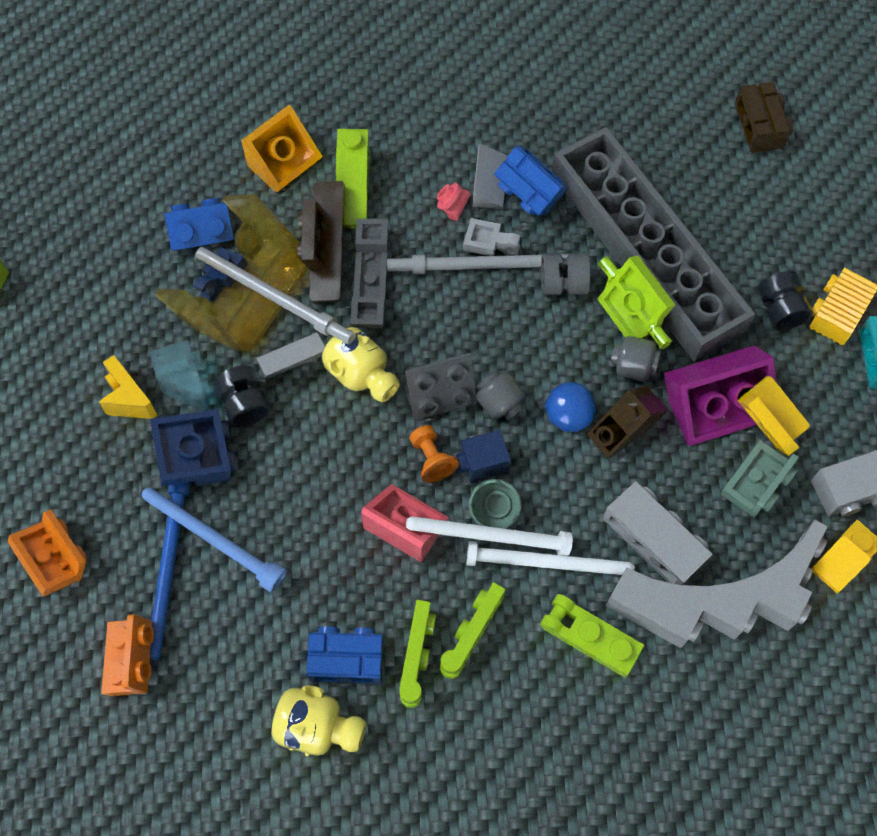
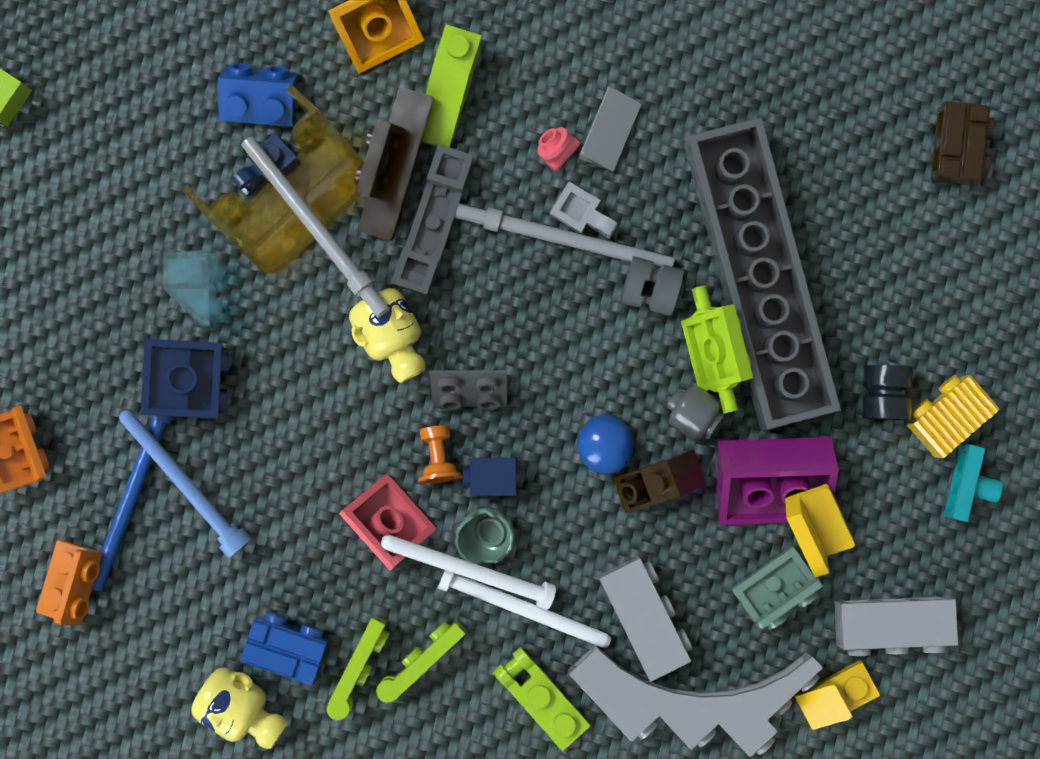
camera: 15 degrees right, 20 degrees up
yellow slope [99,355,158,419] -> none
black wheel [213,365,271,428] -> none
light grey slope [257,333,325,380] -> none
dark grey head [476,370,525,420] -> none
blue brick [494,145,569,216] -> none

